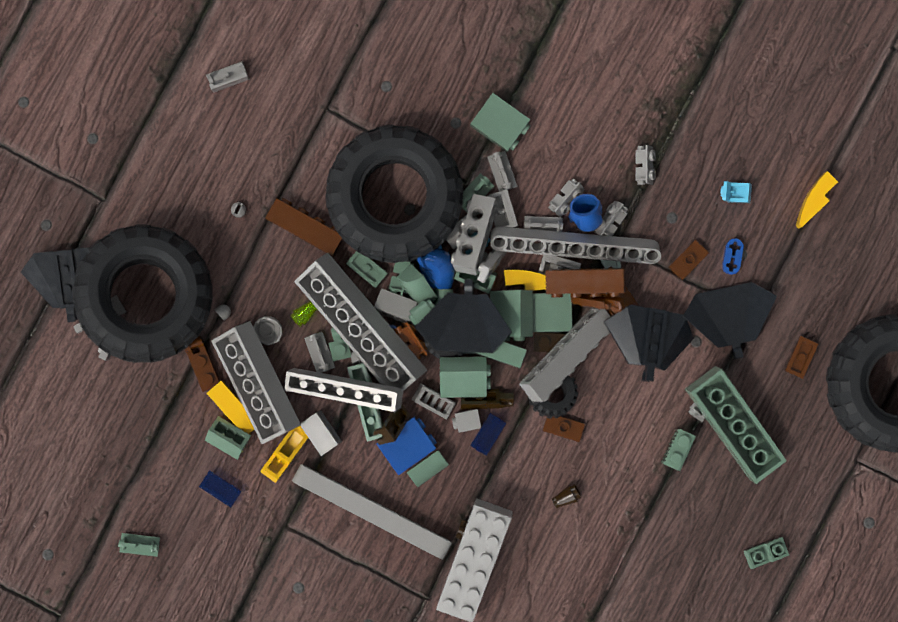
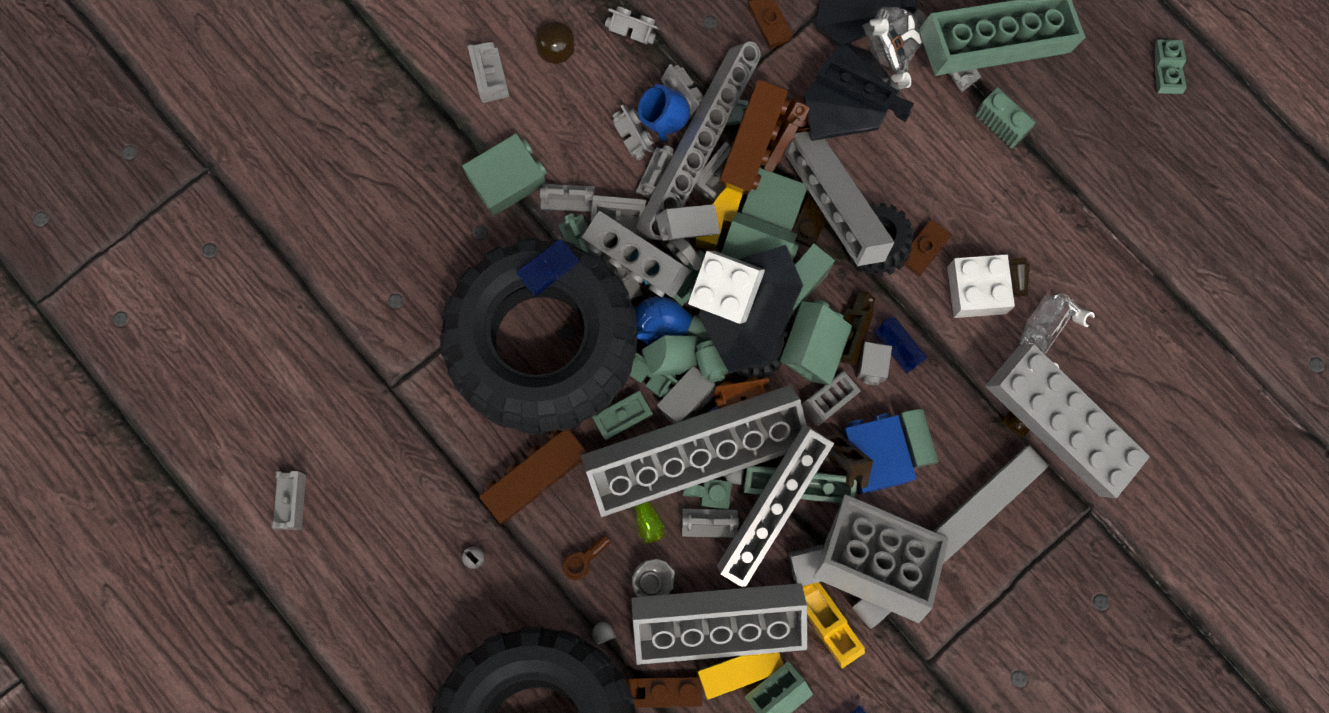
camera: 75 degrees left, 10 degrees down
none -> light grey hinge [468,42,510,103]
none -> clear blue plate [516,239,579,297]
none -> dark brown hair [536,22,574,64]
none -> reddish brown plate [562,535,611,580]
none -> light grey hinge [655,204,720,241]
none -> white brick [688,251,765,324]
none -> light grey slope [813,494,949,623]
none -> torso [863,7,927,89]
none -> white brick [947,255,1015,318]
none -> clear torso [1020,293,1095,368]

